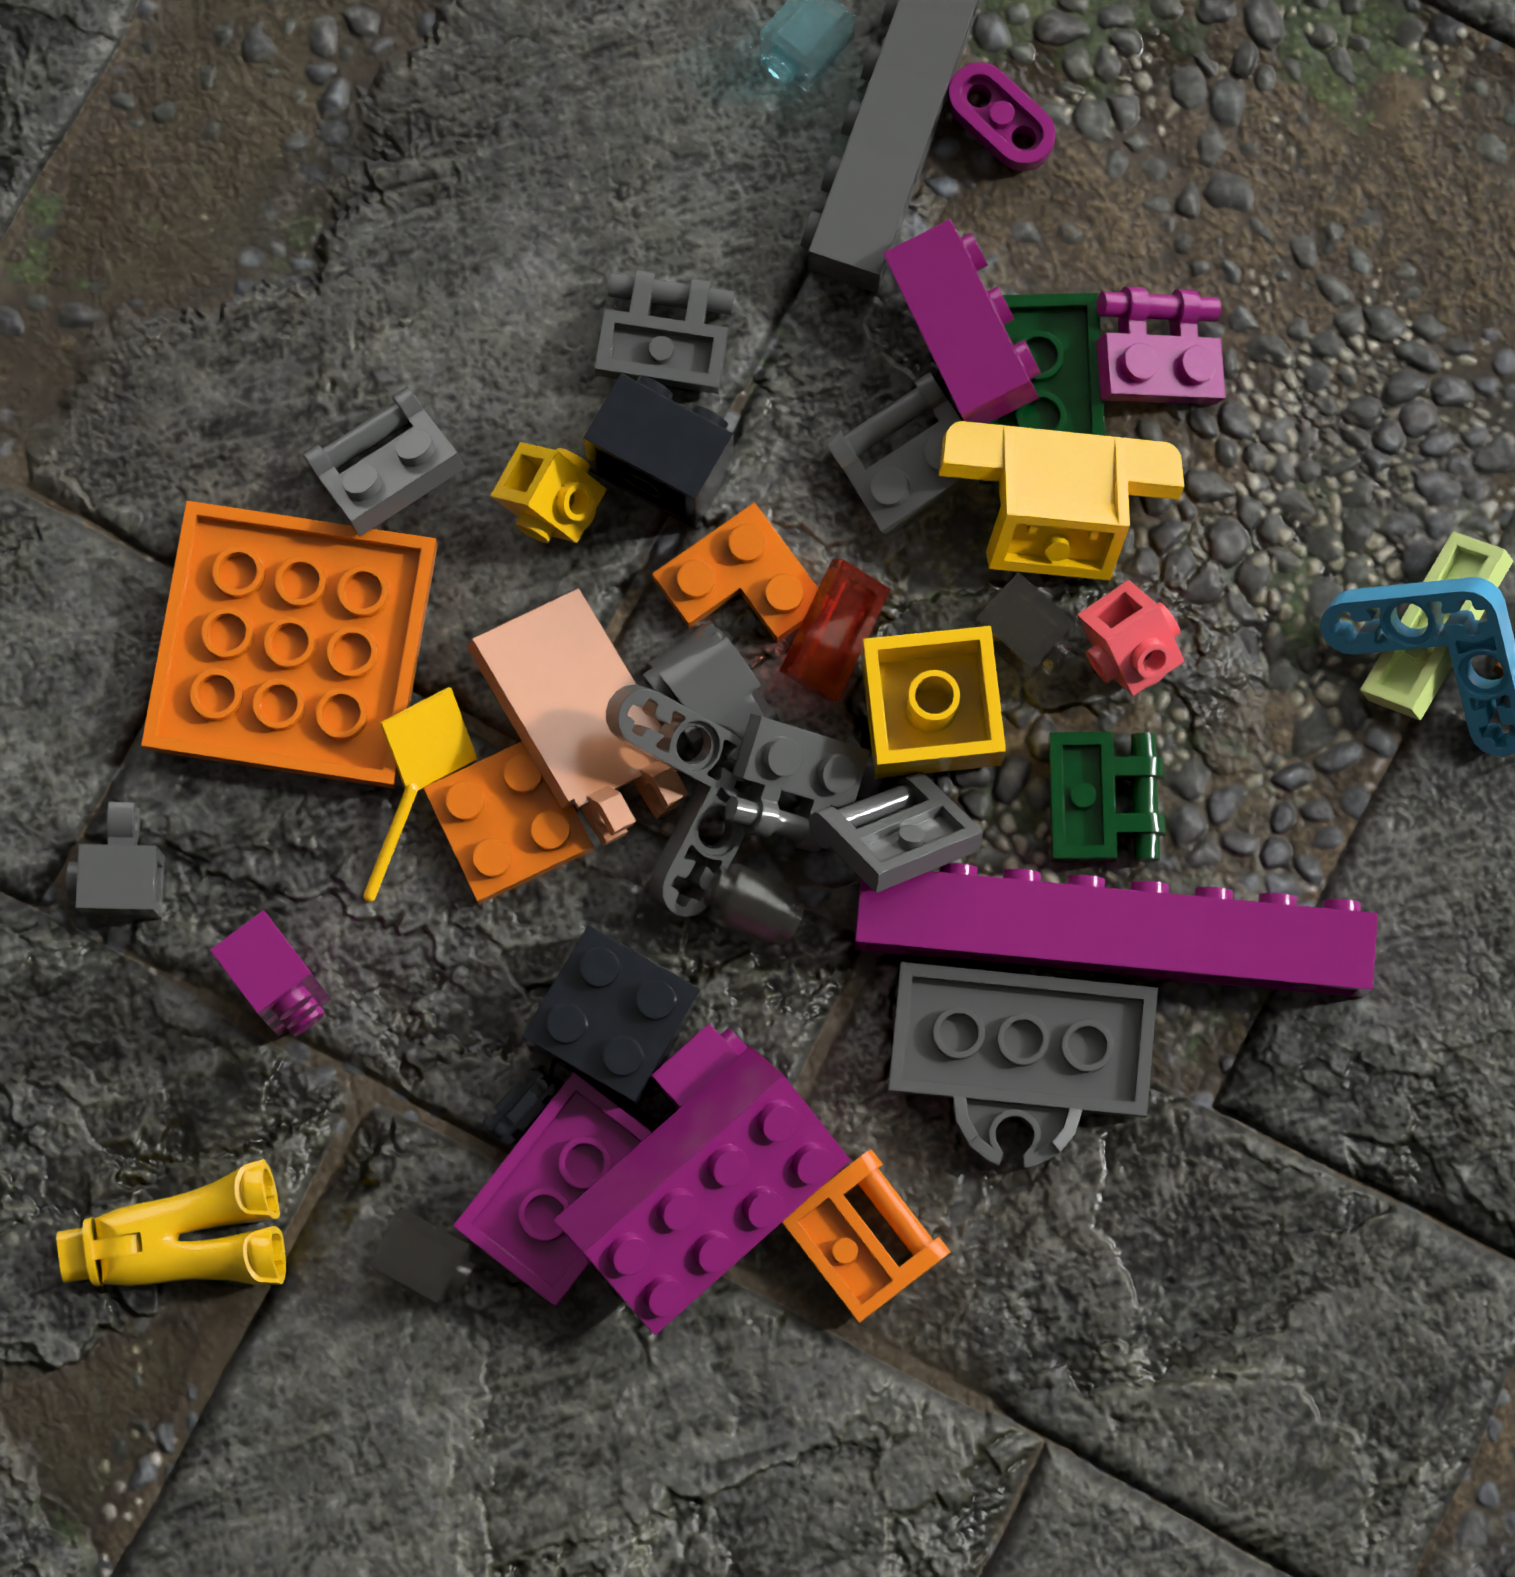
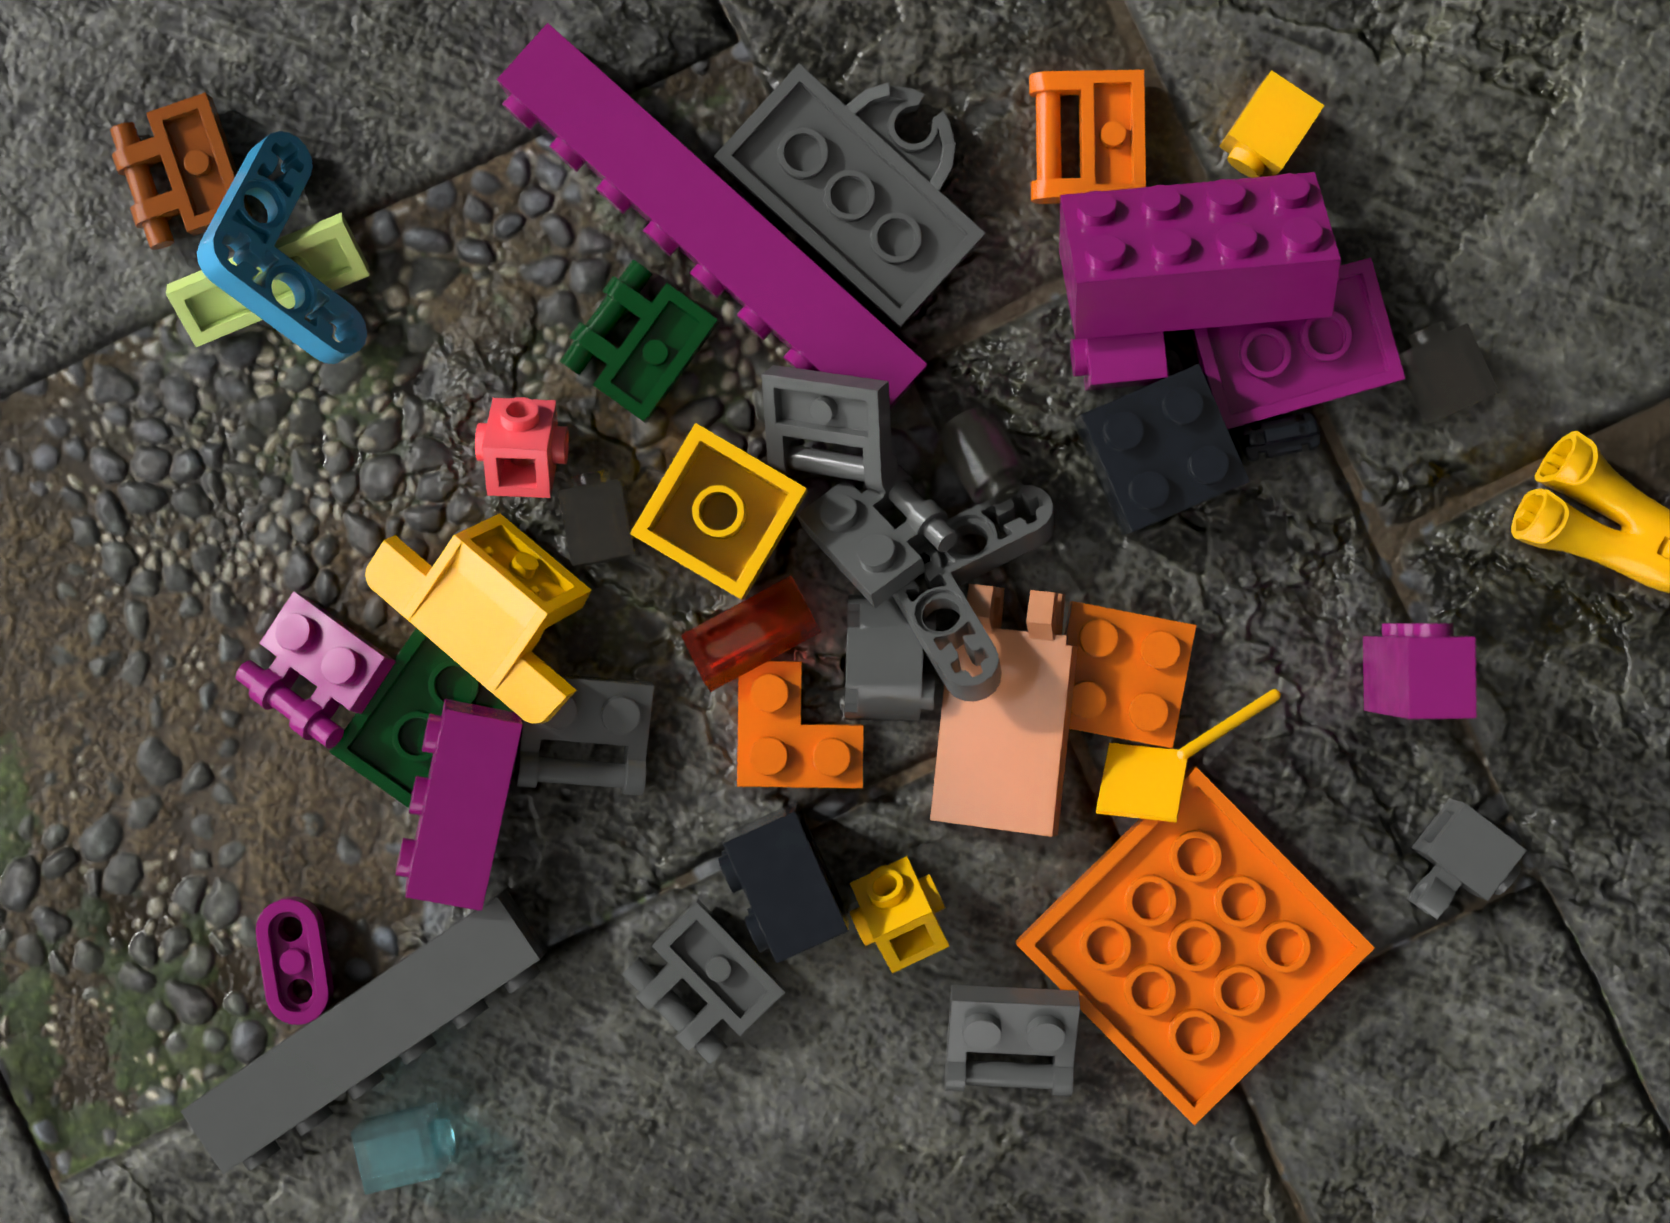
camera: 145 degrees left, 10 degrees up
none -> yellow brick [1219,70,1325,178]

